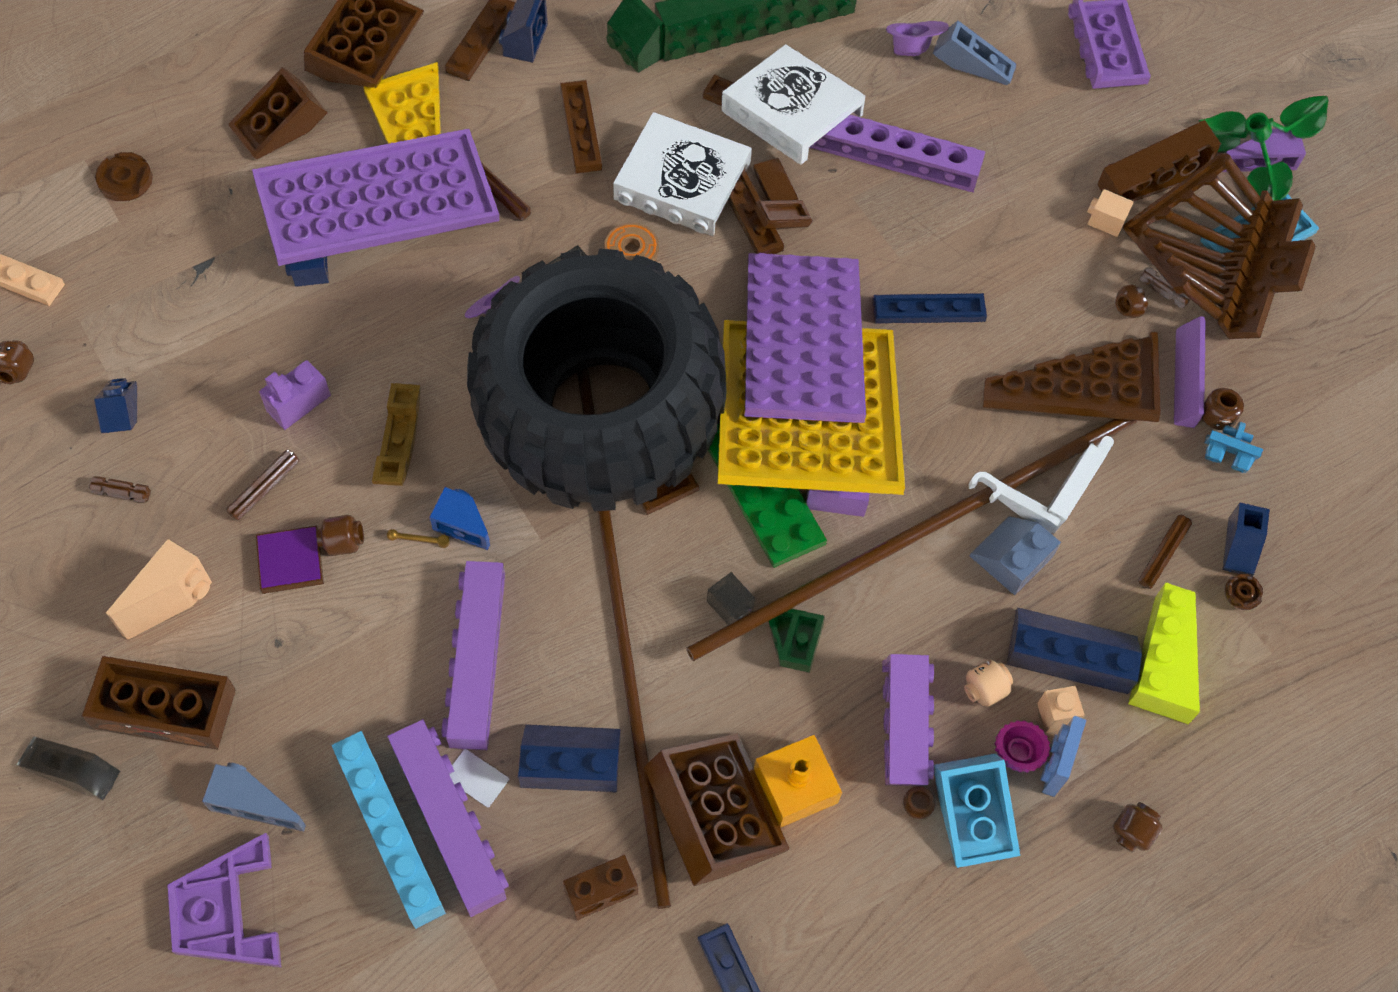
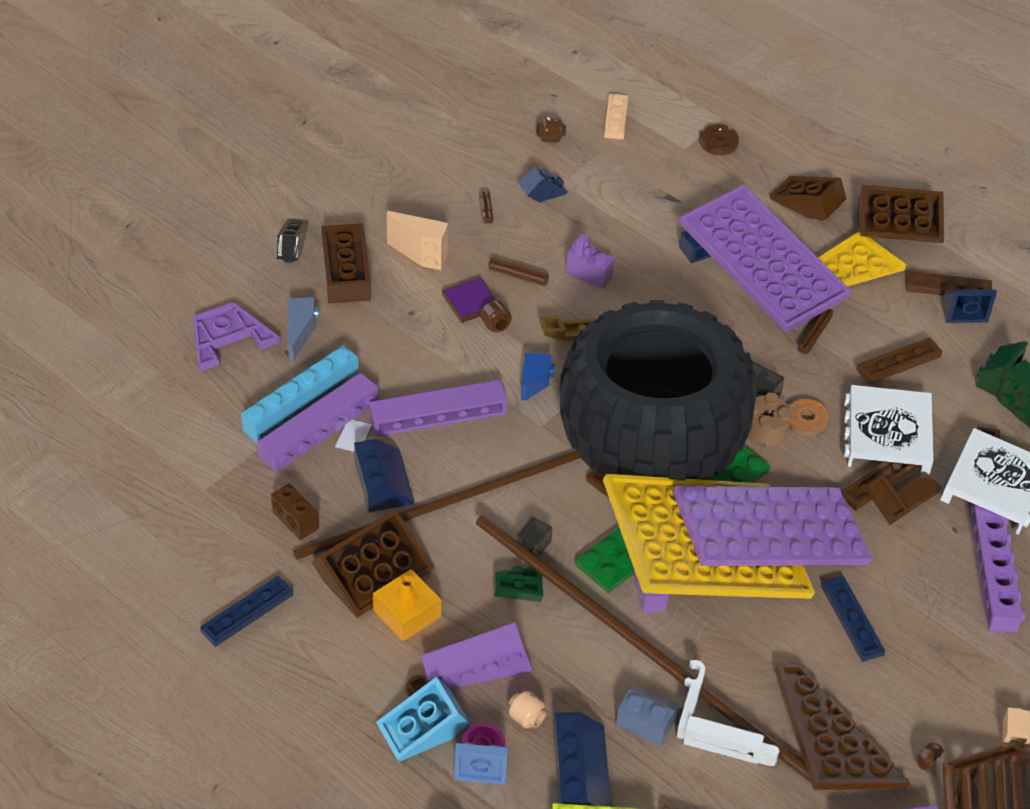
camera: 75 degrees right, 15 degrees down
pearl gold hinge [386,529,450,548] -> none
light nougat brick [1037,686,1085,733] -> none

